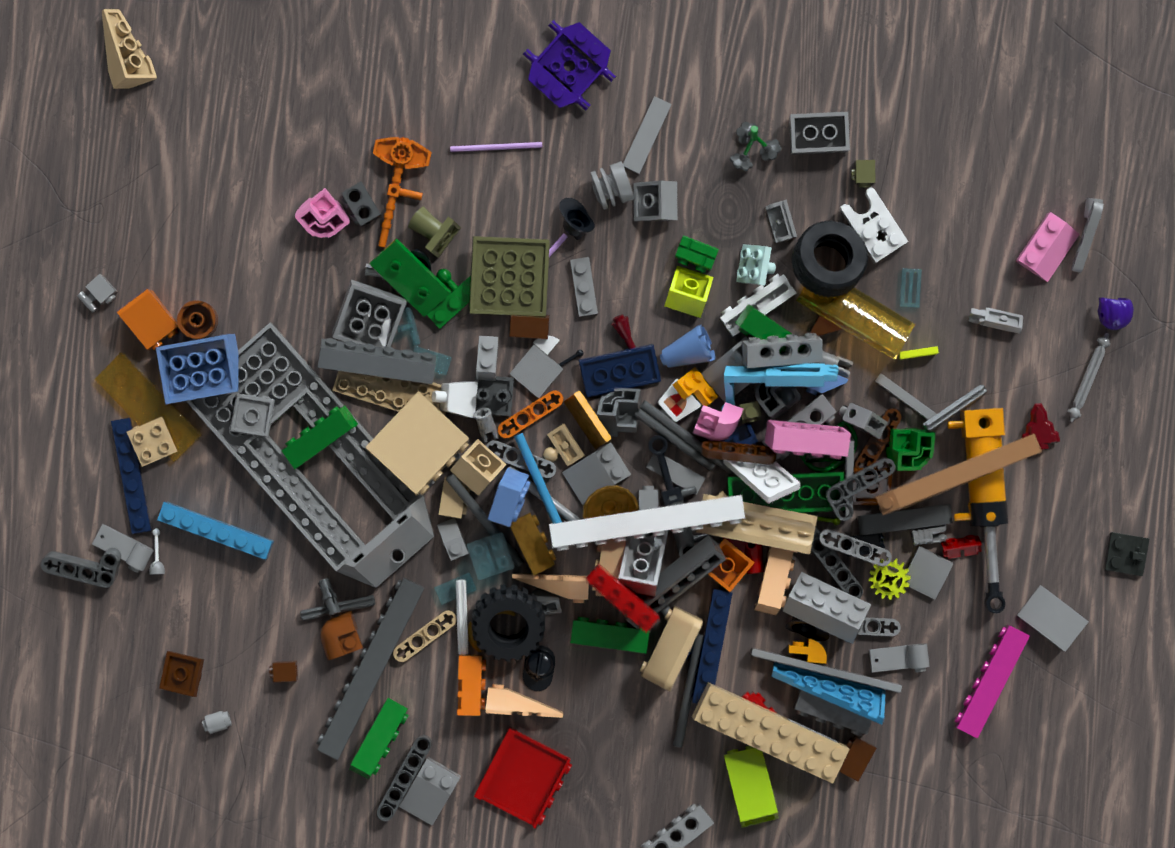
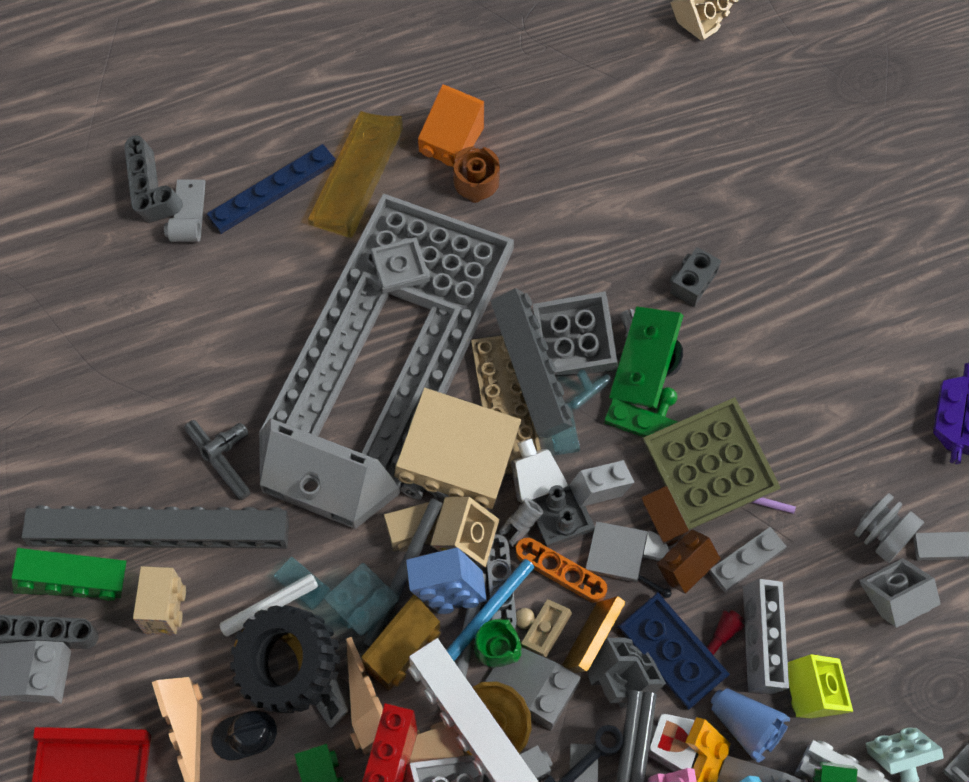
camera: 60 degrees right, 25 degrees down
light grey brick [77,274,118,313] -> none
tan hinge [127,417,178,467] -> none
hinge [149,528,165,575] -> none
medium blue slope [156,334,238,404] -> none
dark azure brick [157,501,274,560] -> none
reddish brown hinge [159,651,204,697] -> none
light grey brick [202,711,232,734] -> none
reddish brown brick [269,660,298,682] -> none
green brick [282,406,358,469] -> none
bright pink brick [295,188,350,238] -> none
dark orange brick [320,611,363,660] -> none
orange bar [373,137,432,247] -> none
tan beam [393,610,457,662] -> none
olive plant [408,206,461,258] -> none
light grey slope [437,517,470,561] -> none
lavender axle [450,142,542,152] -> none
orange wedge [457,655,486,716] -> none
black piece [559,198,595,240] -> none
green brick [675,235,719,273] -> none
none -> tan brick [133,566,186,635]
none -> green piece [474,619,521,668]
none -> reddish brown brick [657,529,721,594]
none -> light grey brick [743,579,789,694]

